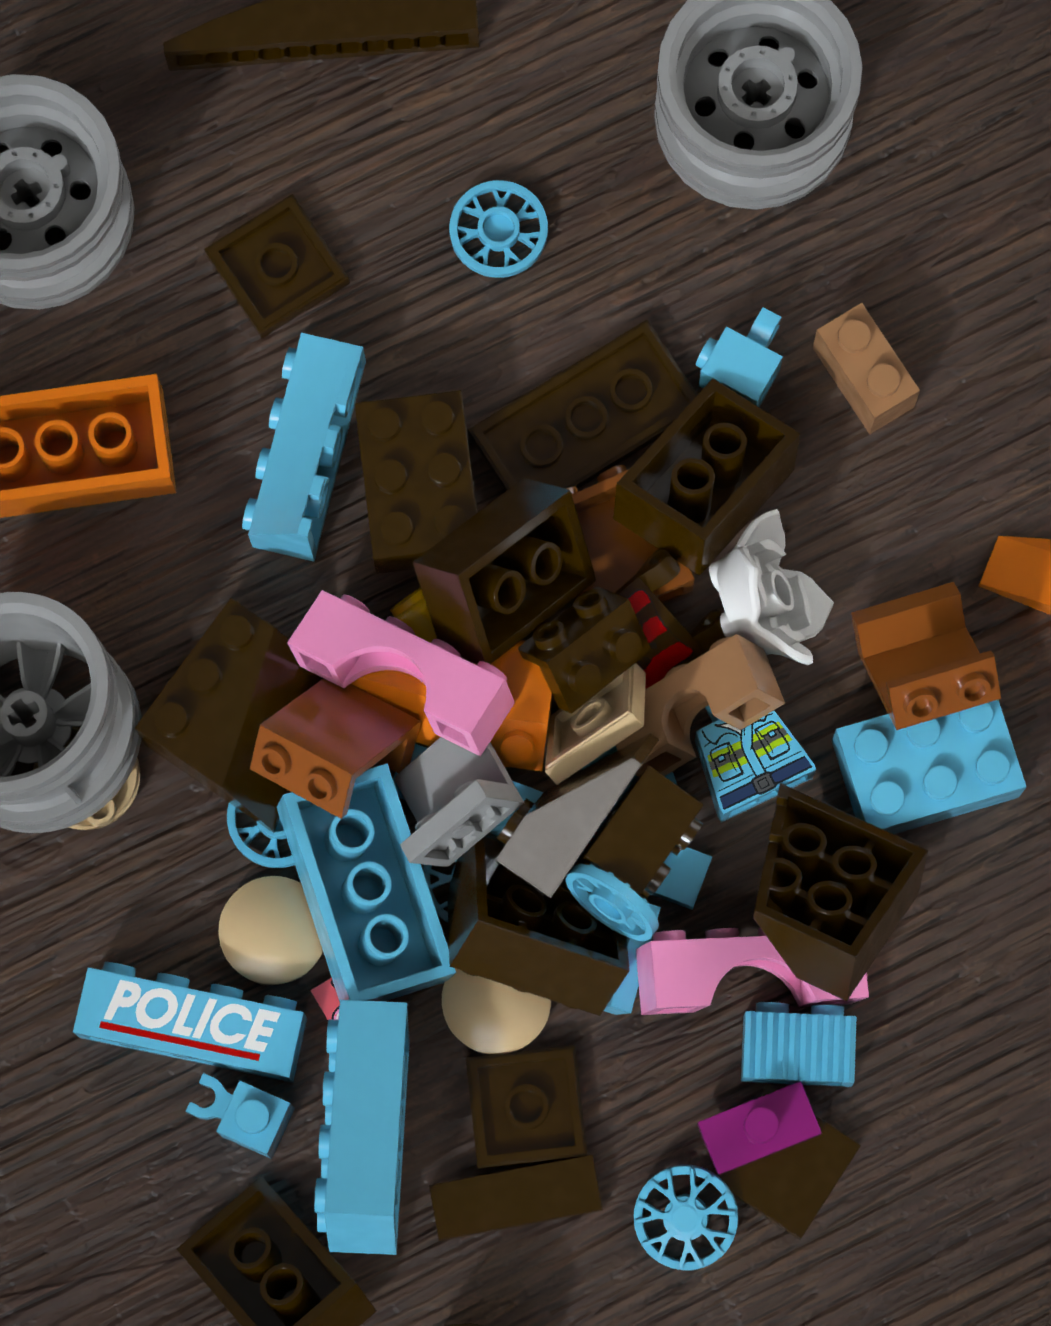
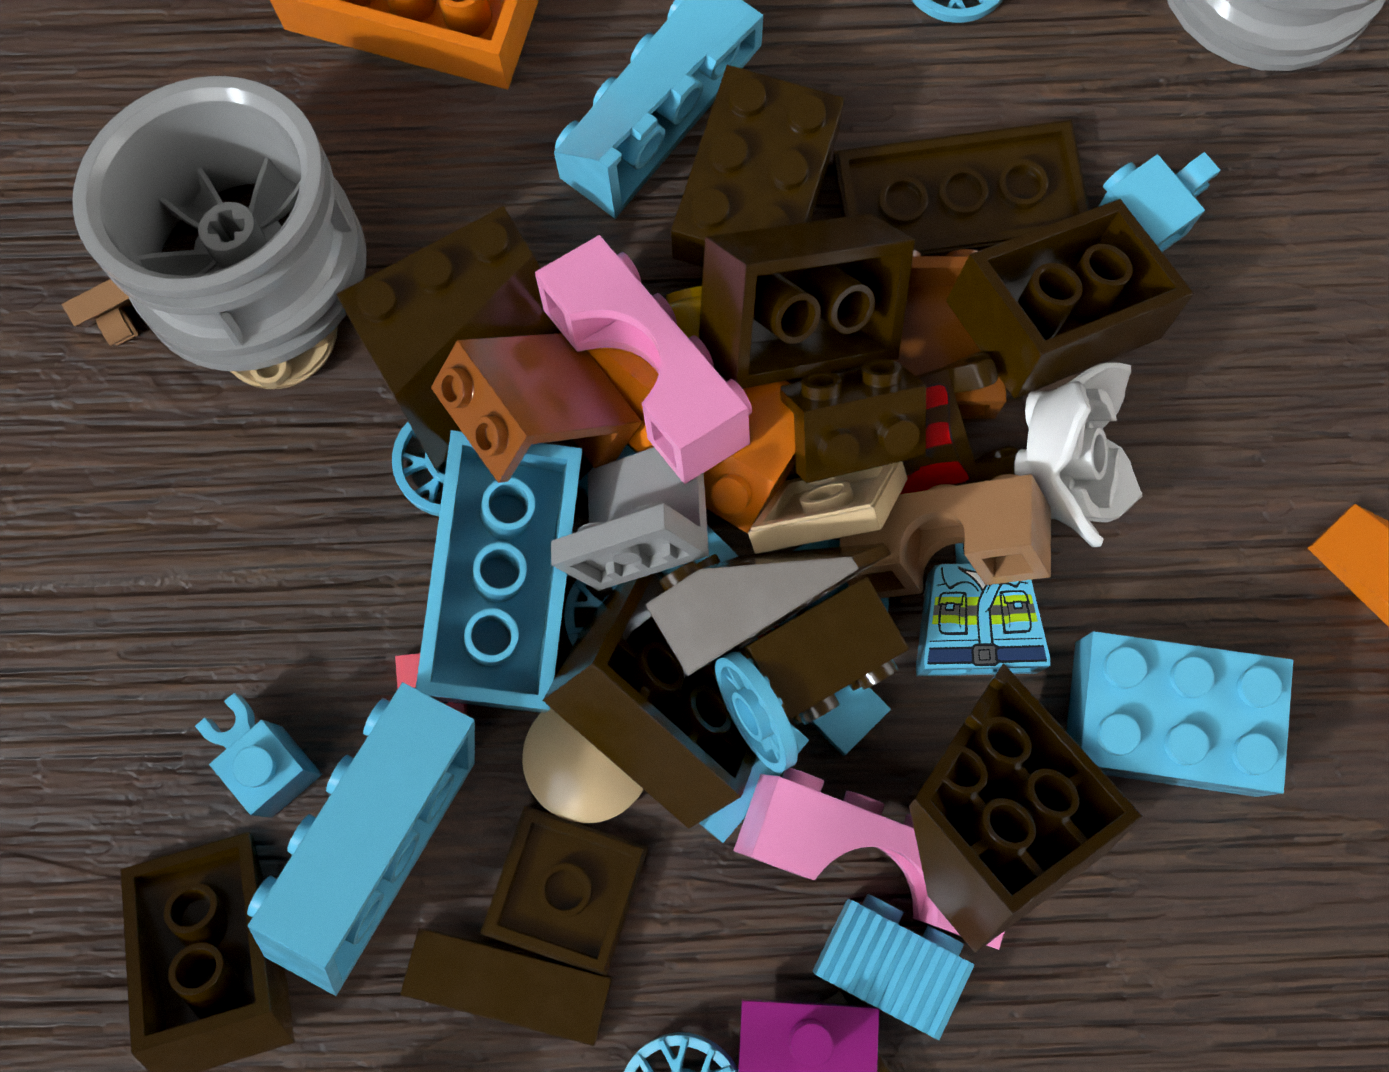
camera: 25 degrees right, 0 degrees up
medium azure brick [73,962,307,1082] -> none
tan dish [219,876,323,985] -> none
medium nougat brick [813,303,920,435] -> none
dark orange panel [851,582,1001,730] -> none

